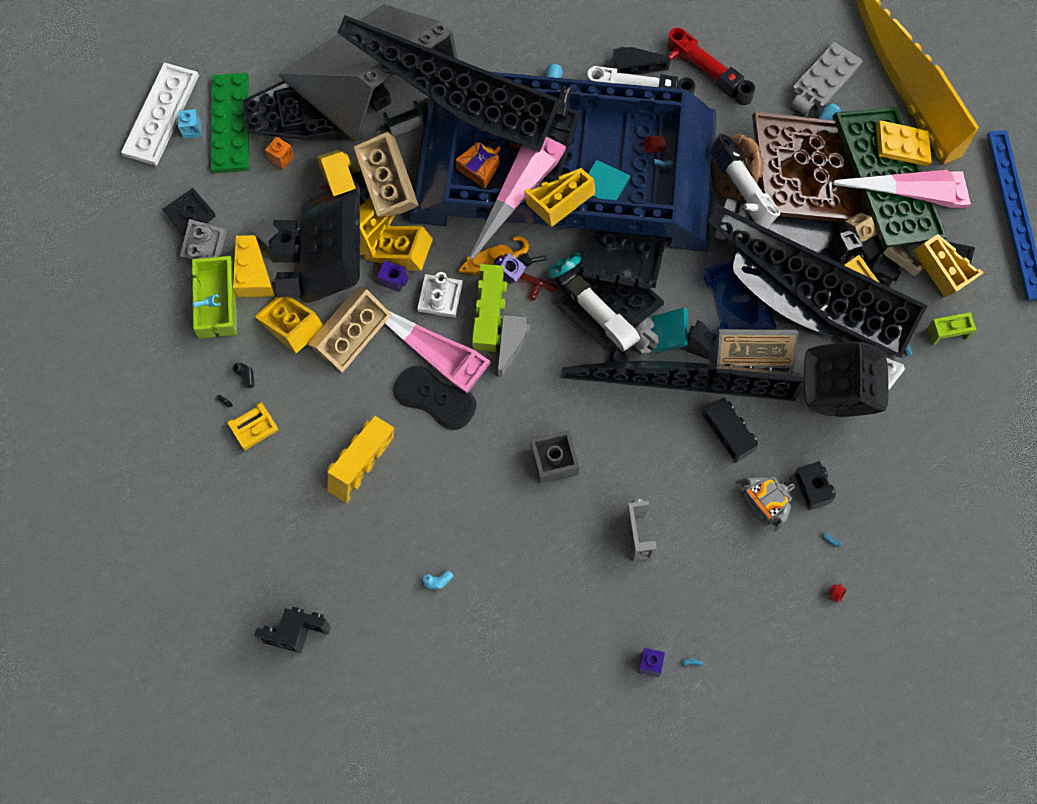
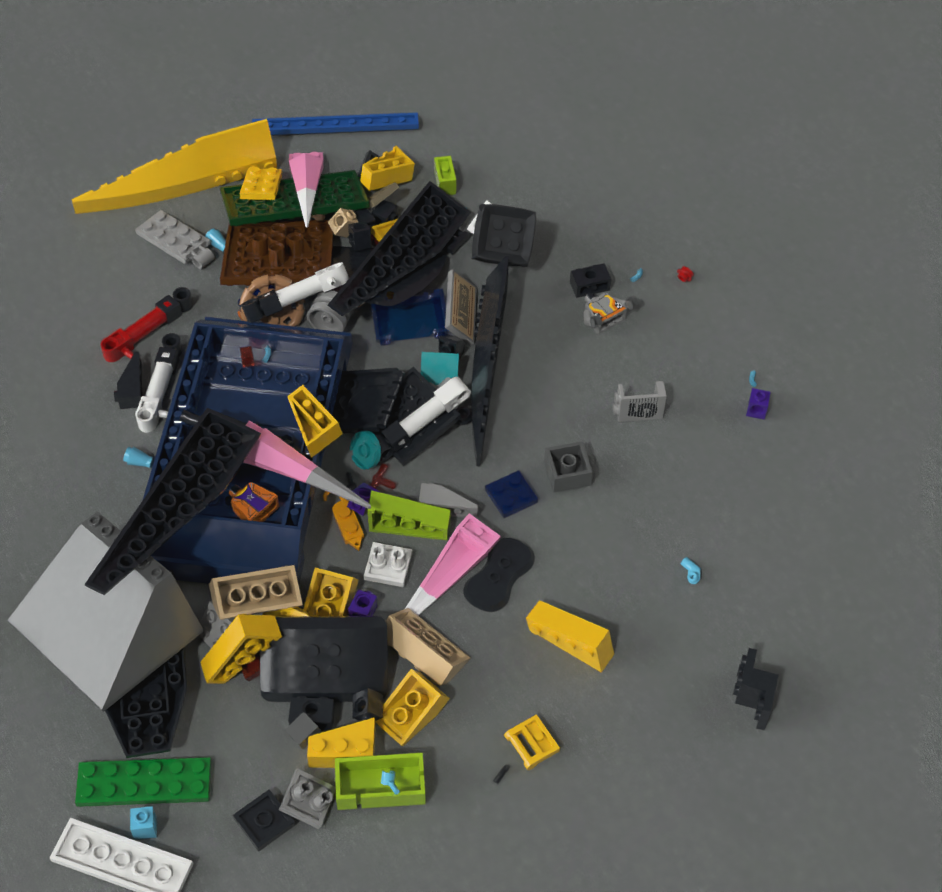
camera: 90 degrees left, 15 degrees down
black arm [232,362,255,388] -> none
orange brick [265,137,294,170] -> none
teal tile [588,160,630,200] -> none
black brick [702,397,758,463] -> none
none -> clear blue plate [485,470,538,518]

